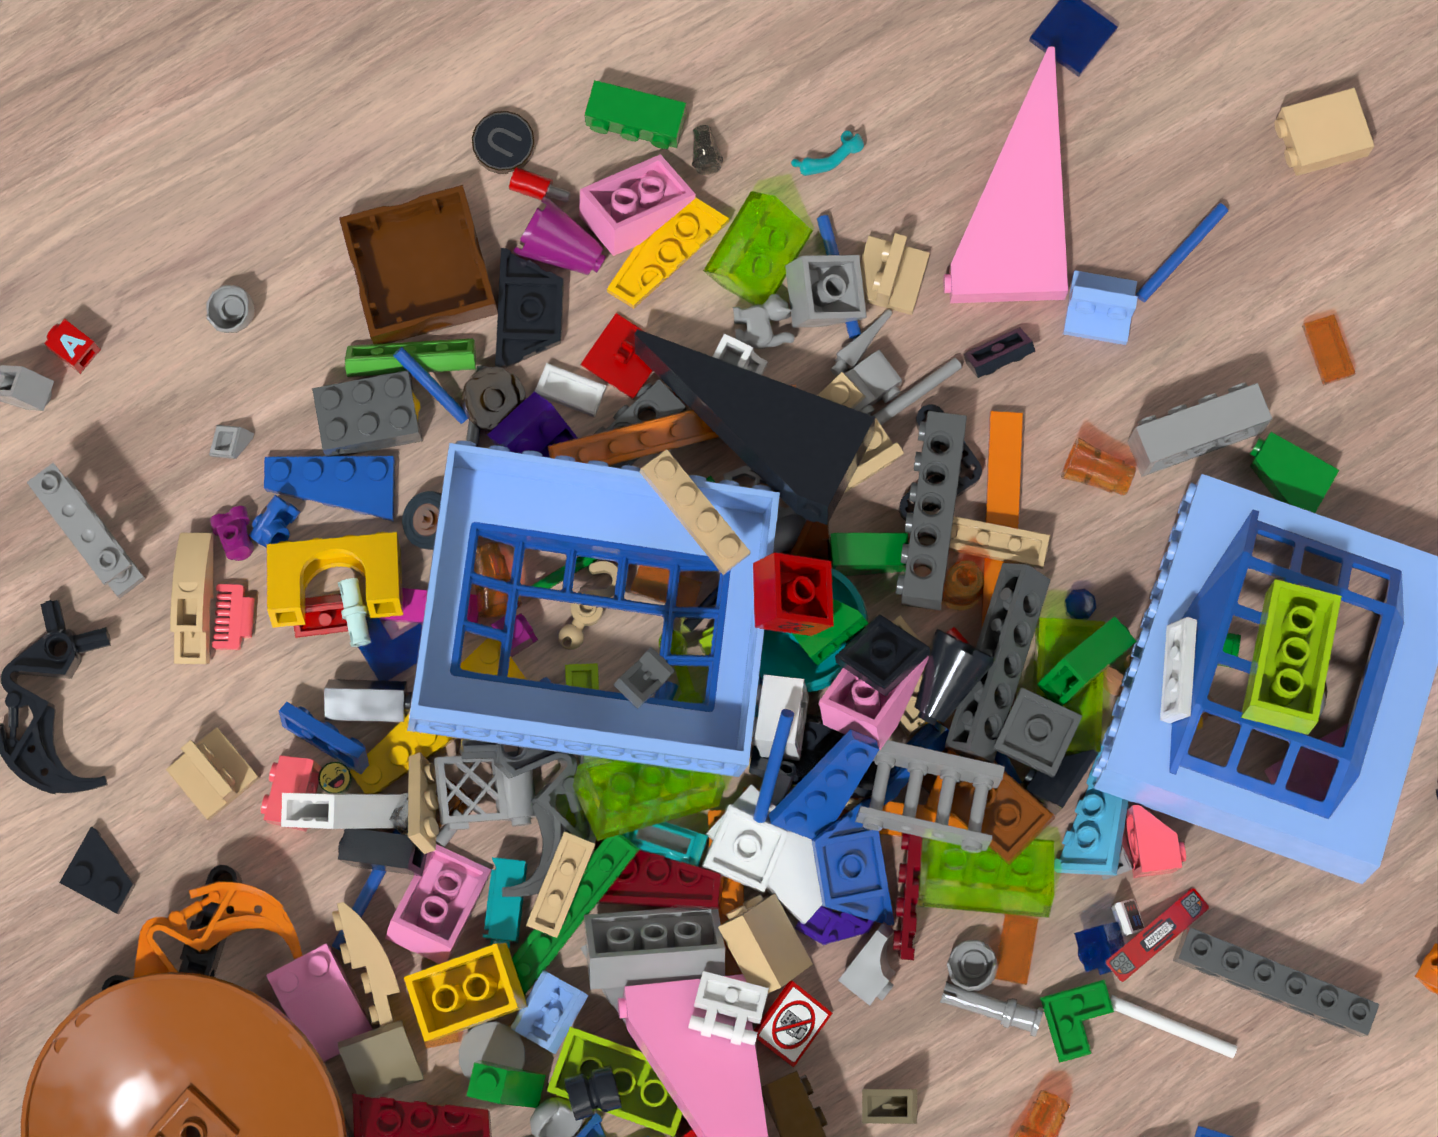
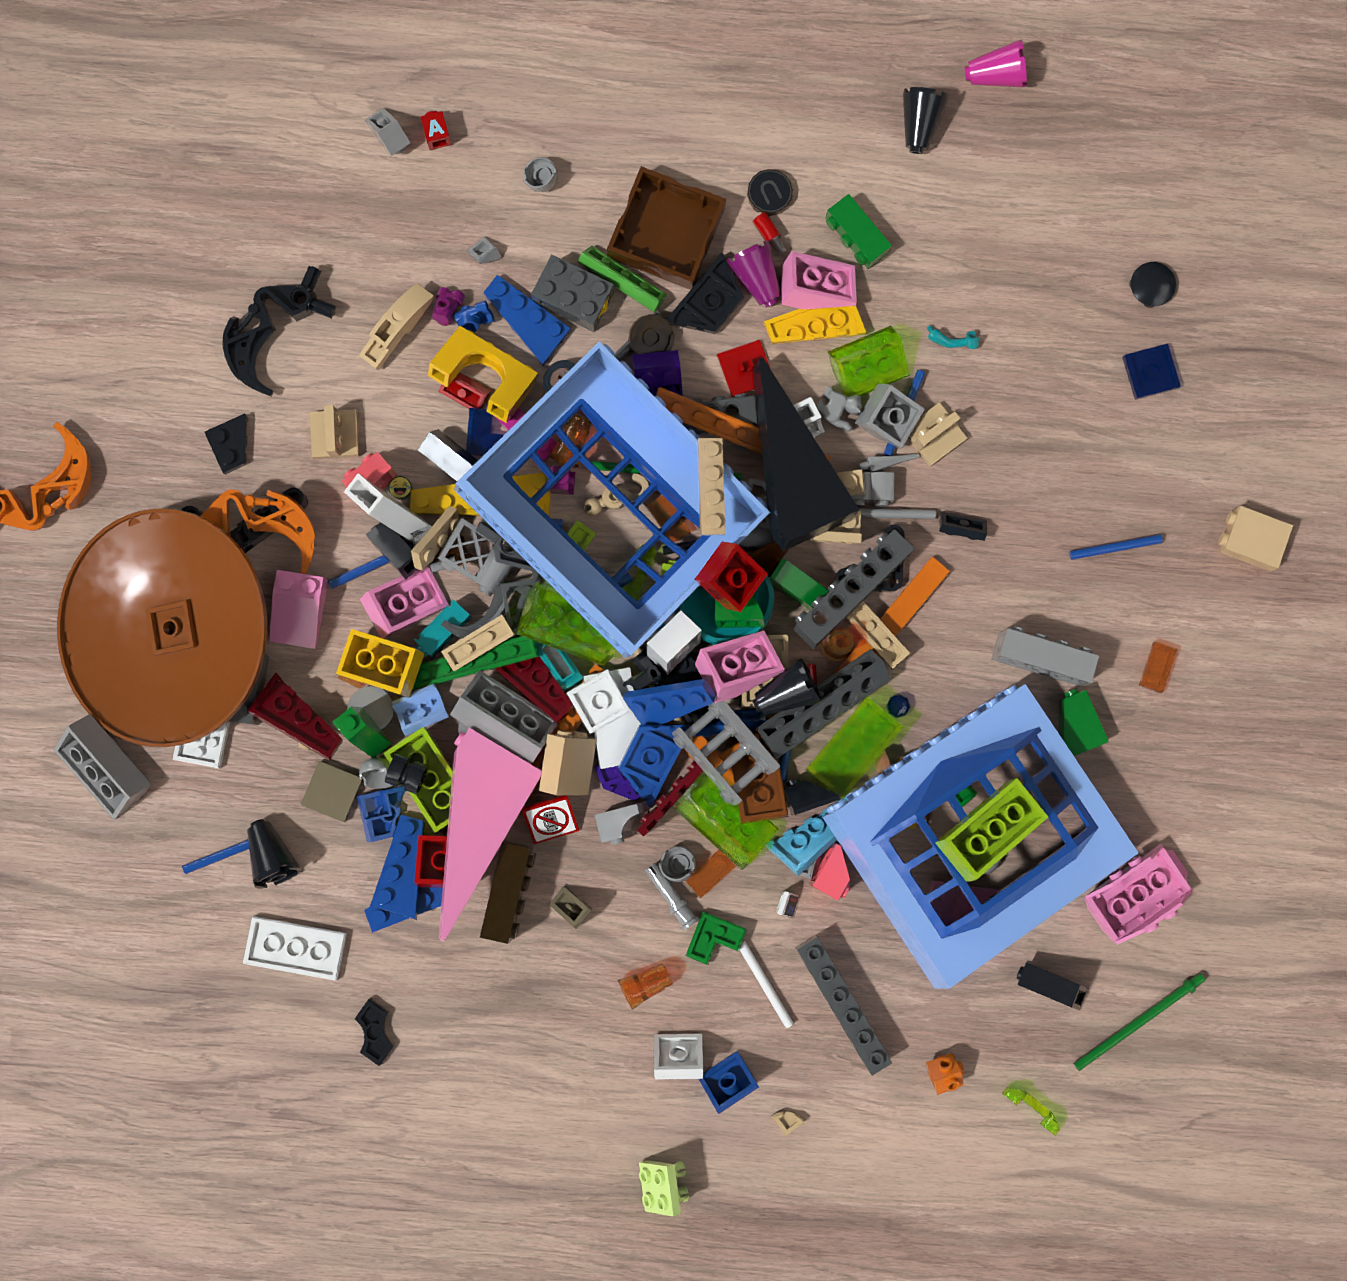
camera: 30 degrees right, 5 degrees up
light grey fence [27,463,145,599] -> none
coral piece [212,584,255,650] -> none
blue plate [279,701,369,774] -> none
tan slope [332,902,400,1027] -> none
dark tan tile [337,1020,424,1098] -> none
light aqua pin [338,578,371,647] -> none
blue bar [393,347,468,424] -> none
white tile [535,363,607,417] -> none
dark grey bracket [613,648,674,709] -> none
white plate [688,971,769,1045] -> none
clear smoke cone [692,125,723,175] -> none
blue bar [753,709,794,823] -> none
black tile [835,614,930,696] -> none
bright pink slope [943,47,1068,303] -> none
dark grey plate [993,688,1082,777] -> none
green slope [1037,616,1137,706] -> none
clear orange plant [1061,437,1136,496] -> none
light blue bracket [1063,270,1138,345] -> none
clear blue brick [1074,921,1125,975] -> none
sticker [1106,888,1209,982] -> none
white tile [1160,617,1197,723] -> none

